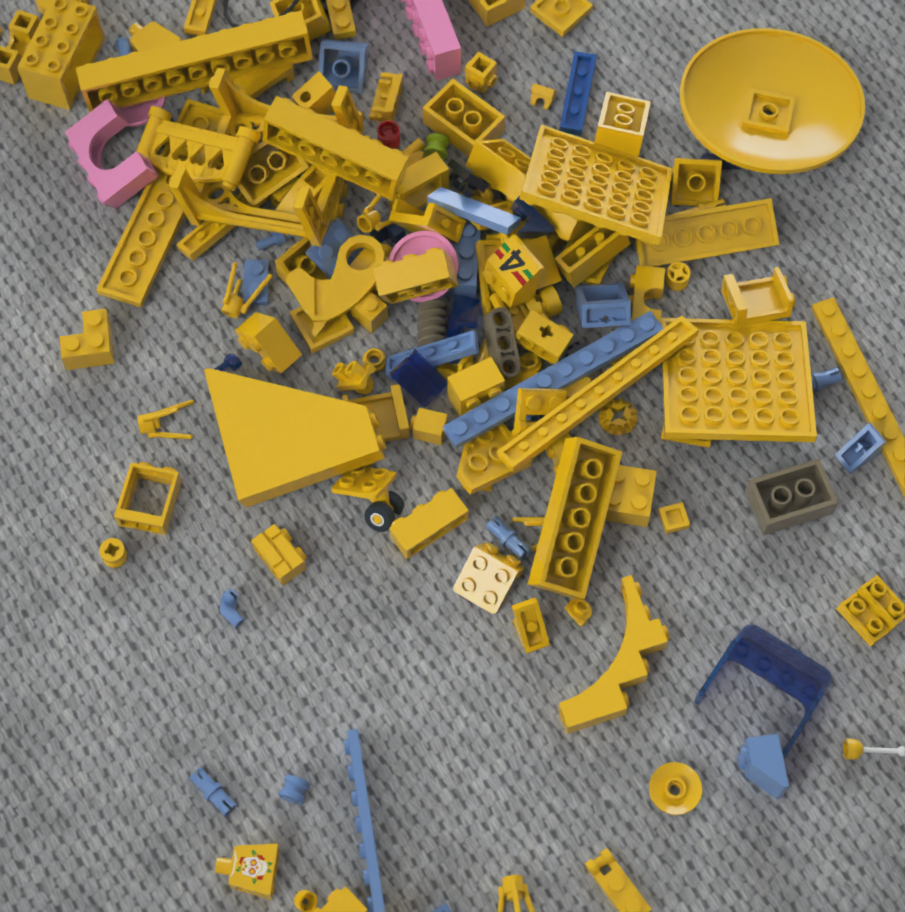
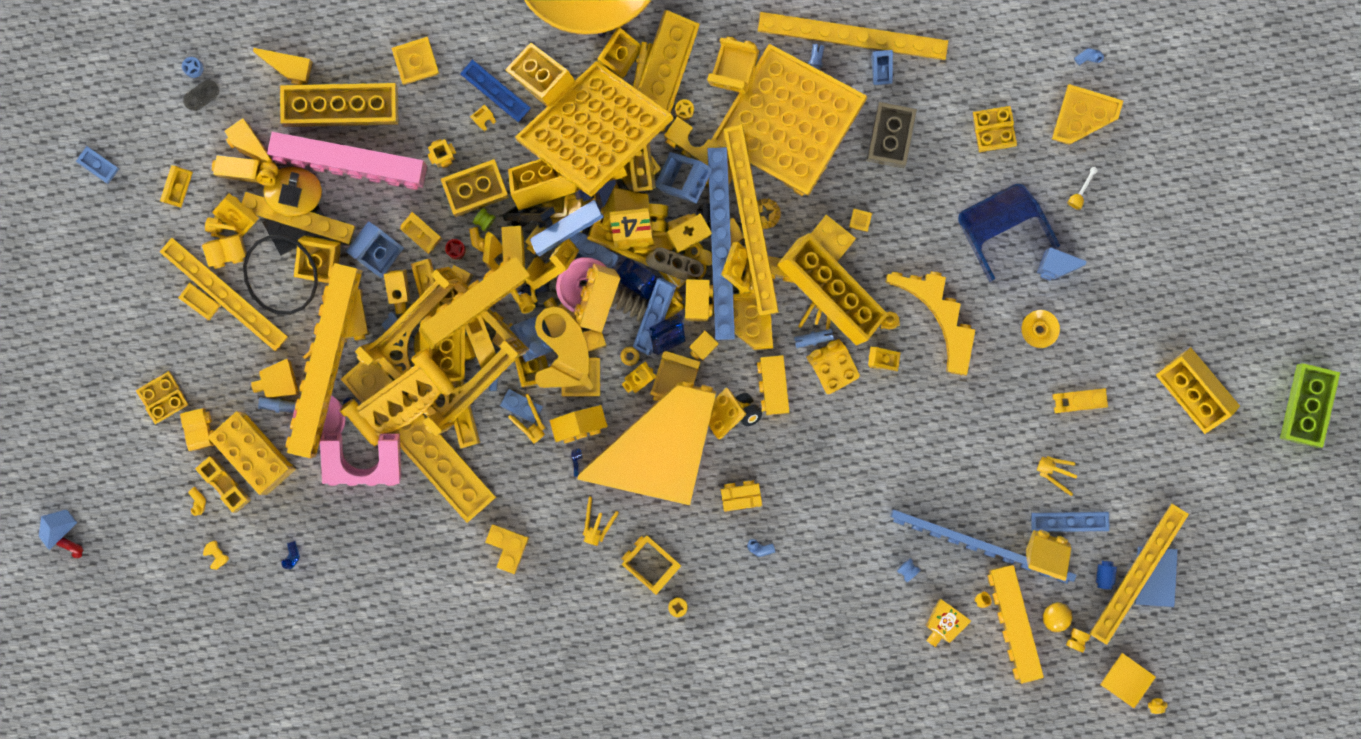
camera: 60 degrees left, 20 degrees up
medium blue pin [189,767,237,817] -> none

